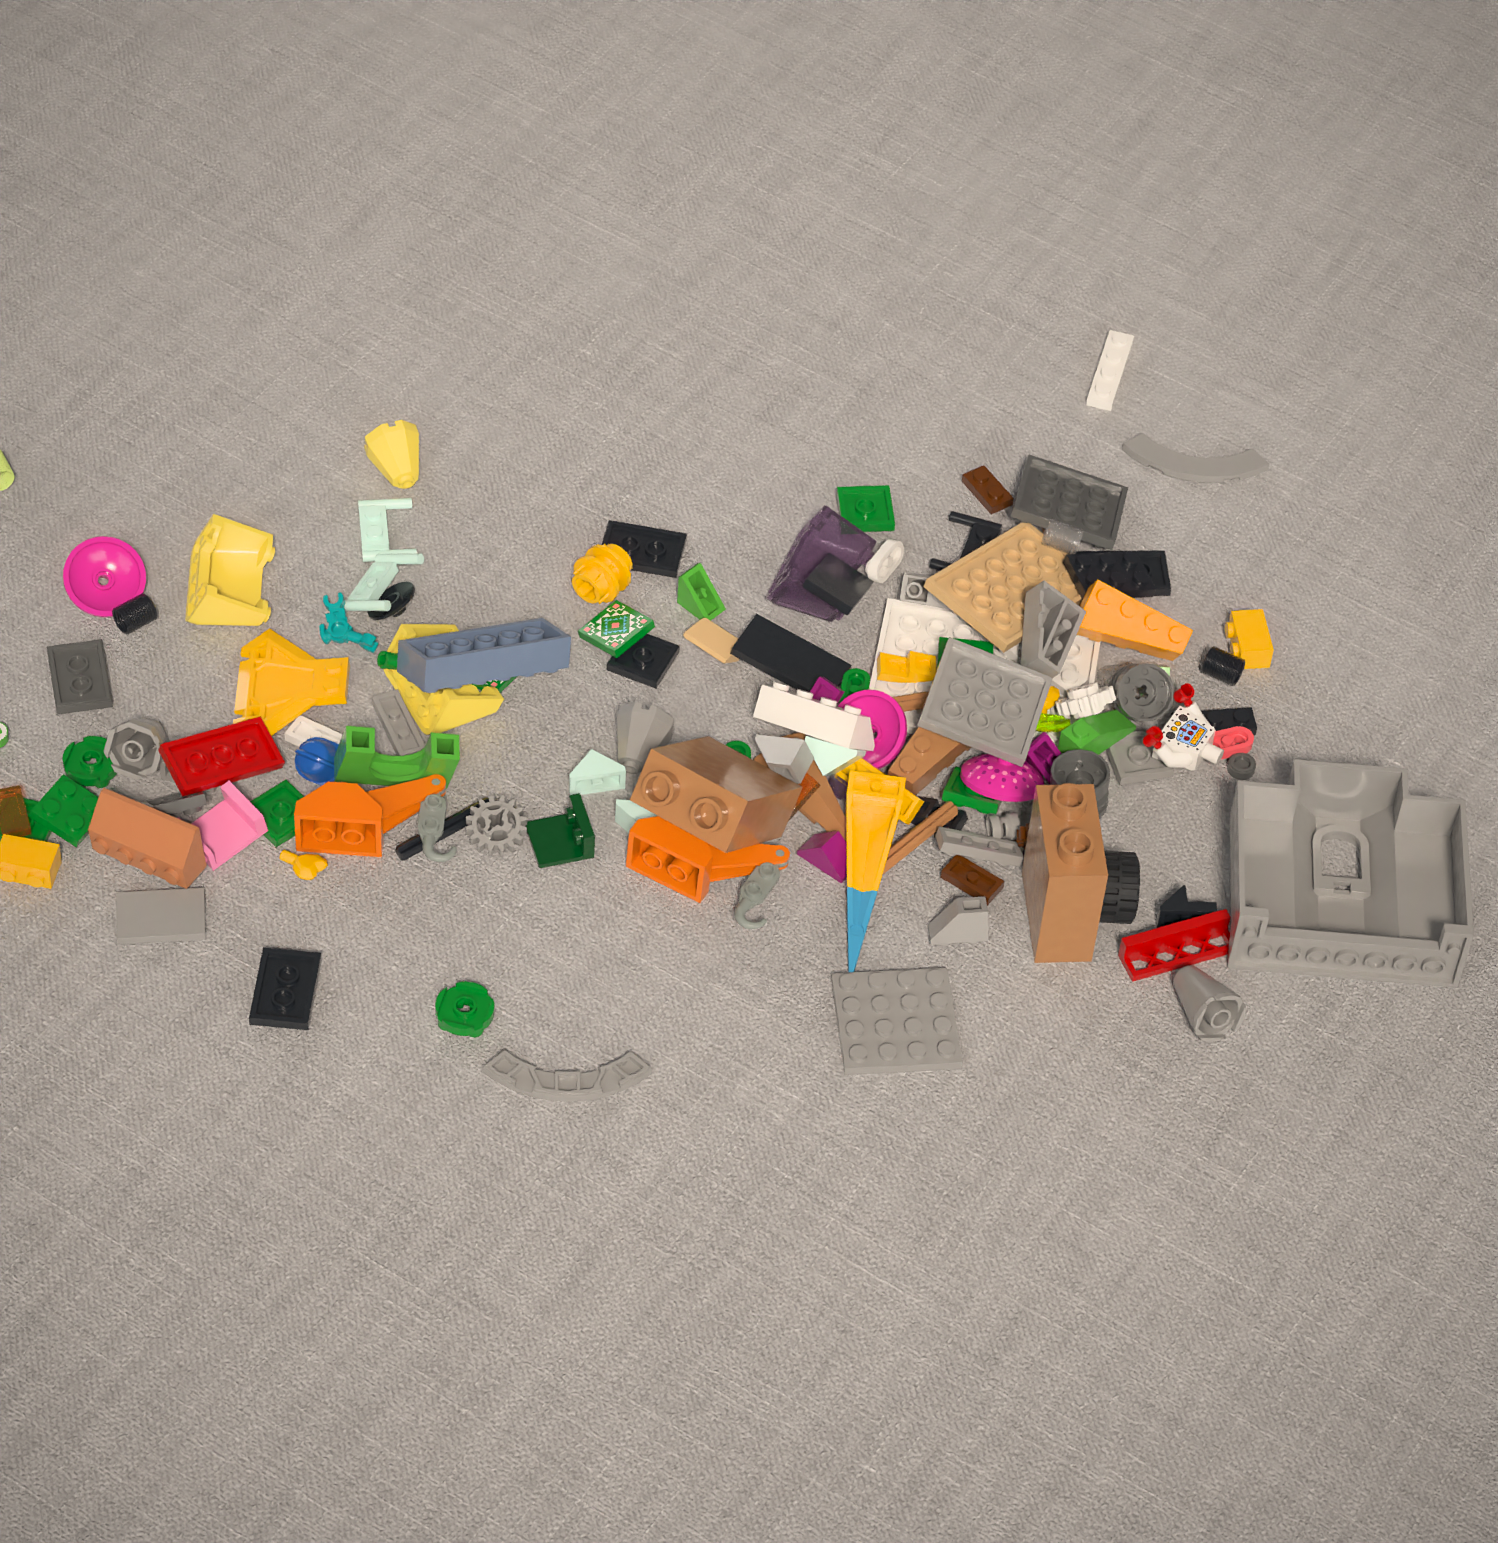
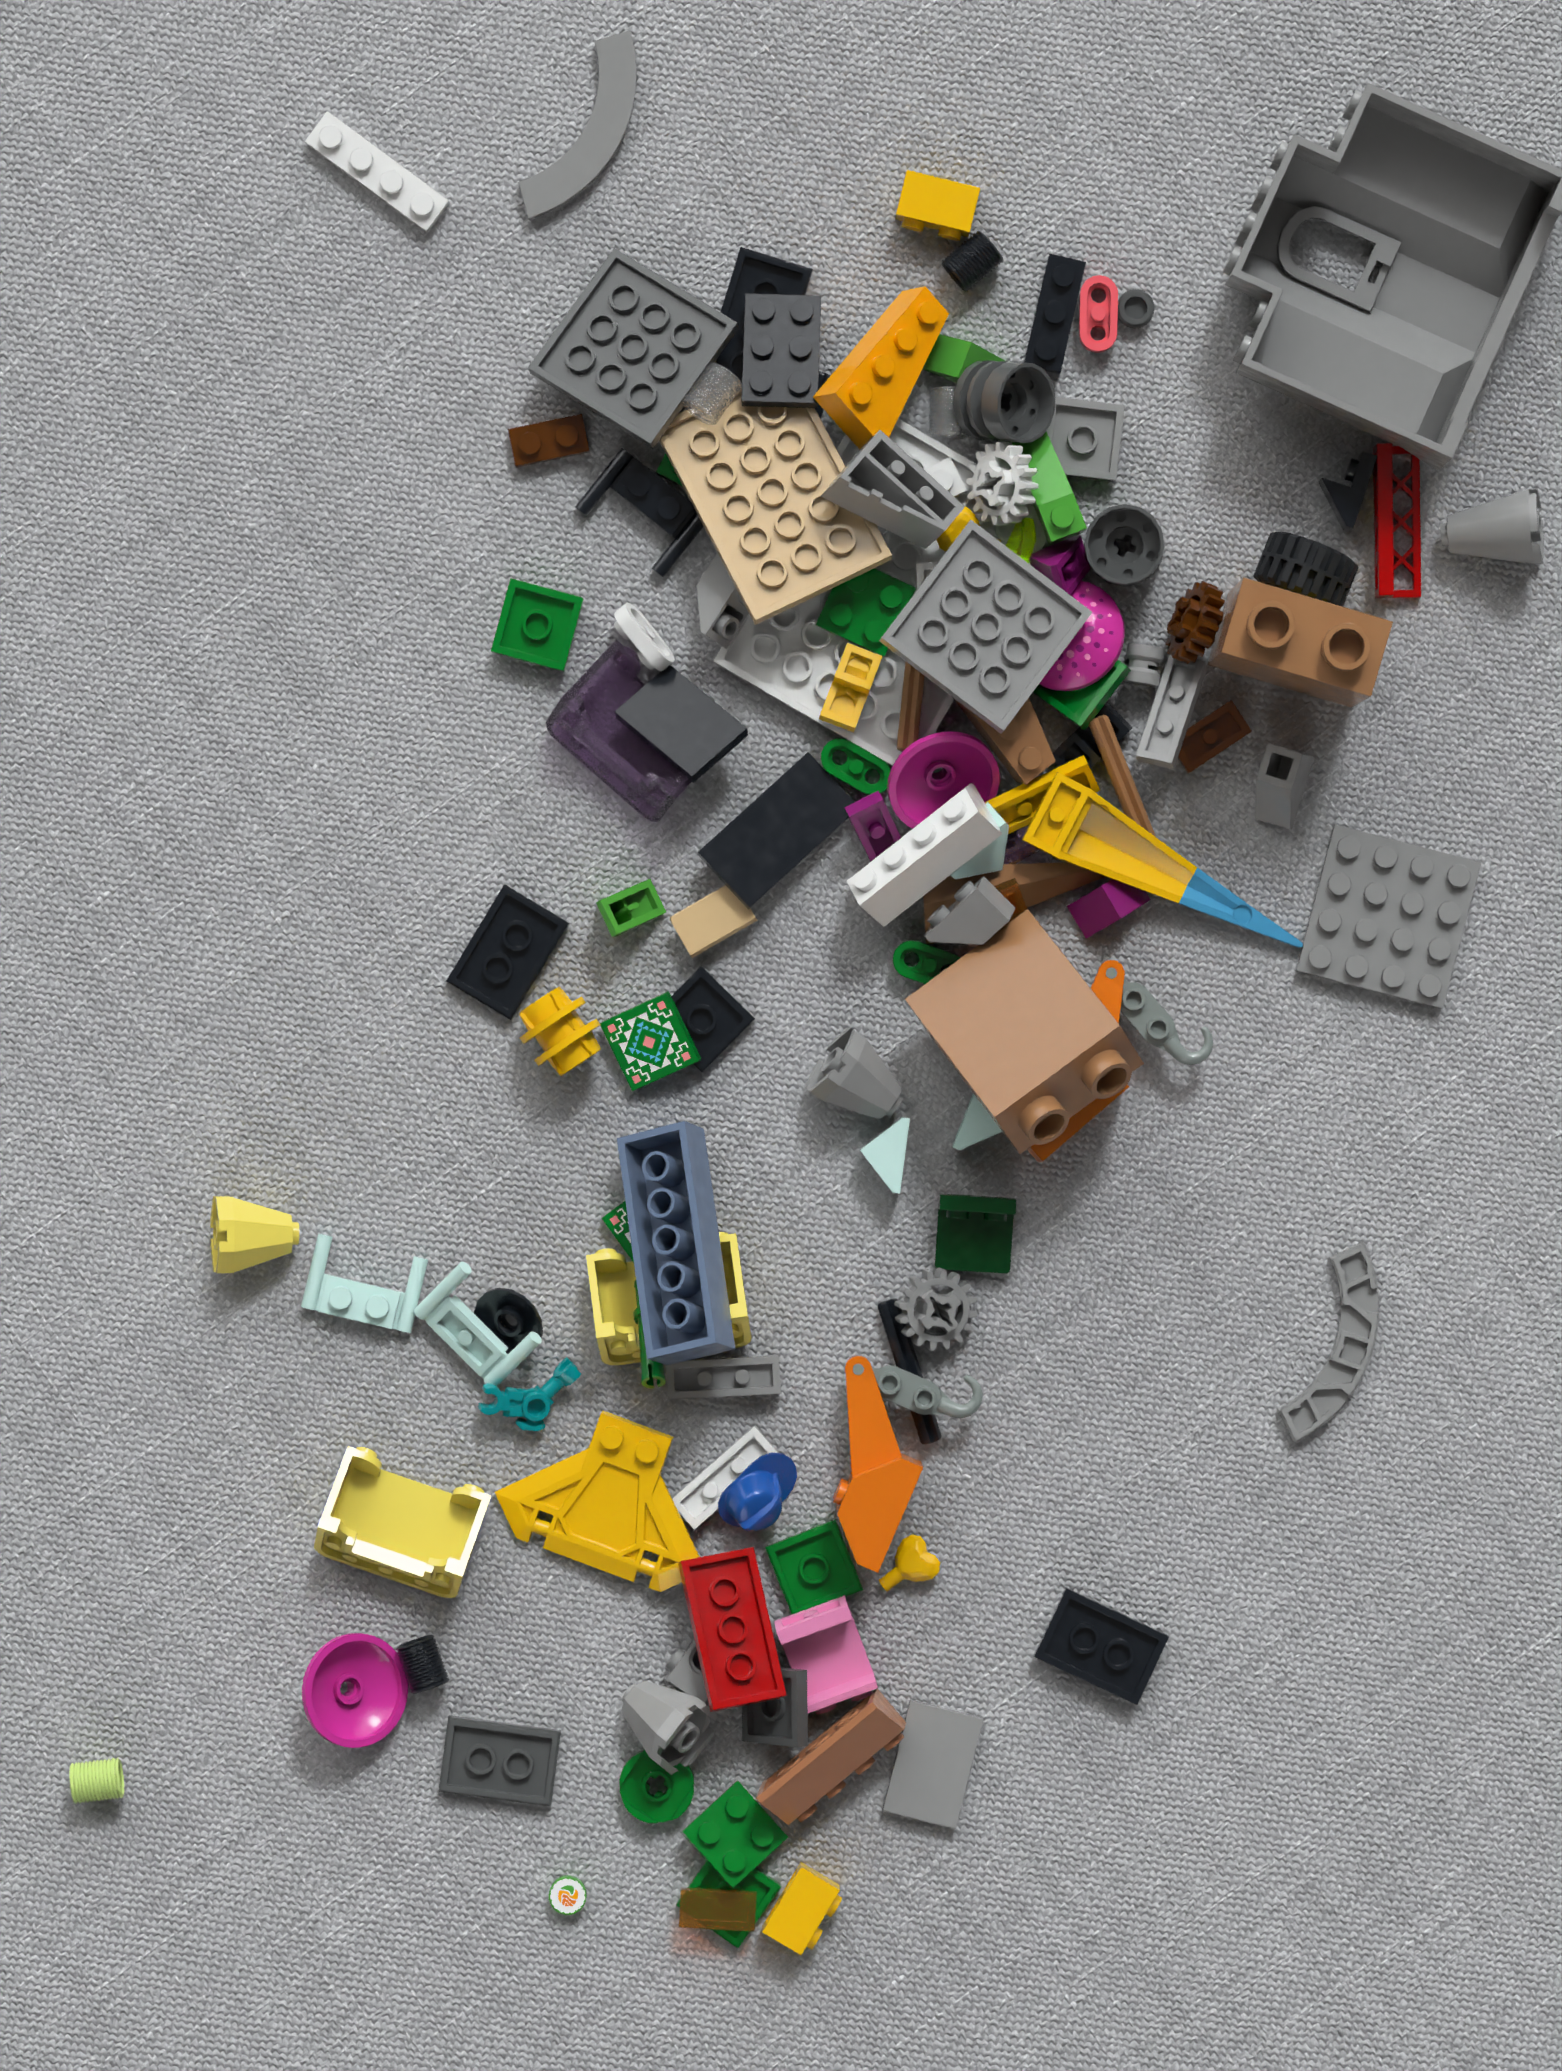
camera: 65 degrees left, 40 degrees up
bright green arch [334,726,460,790] -> none
green plate [435,981,495,1038] -> none
white torso [1143,683,1224,771] -> none

